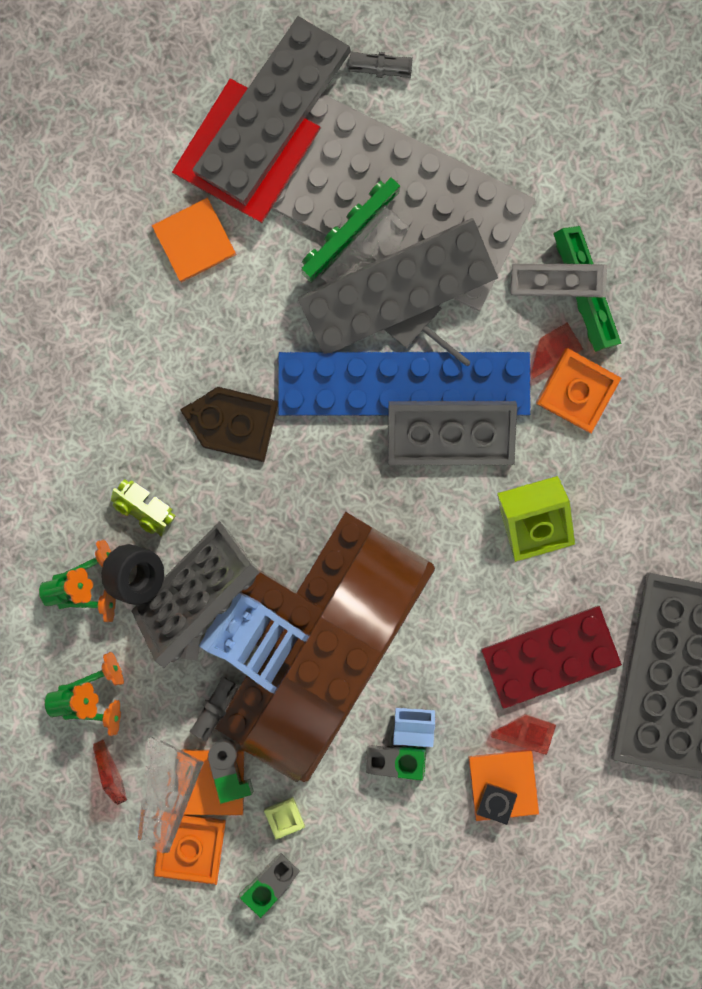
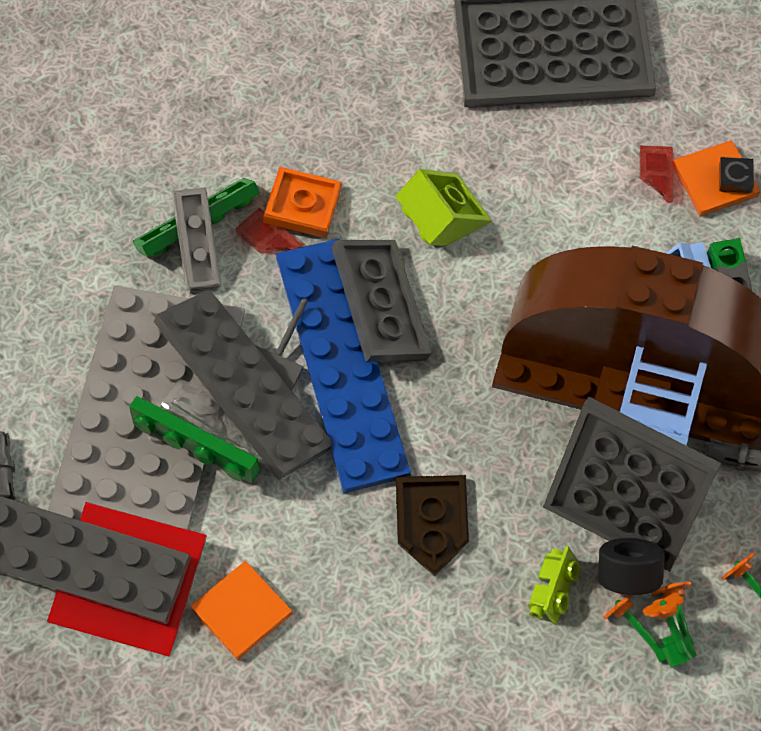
camera: 100 degrees left, 25 degrees down
dark red plate [481,605,622,709] -> none

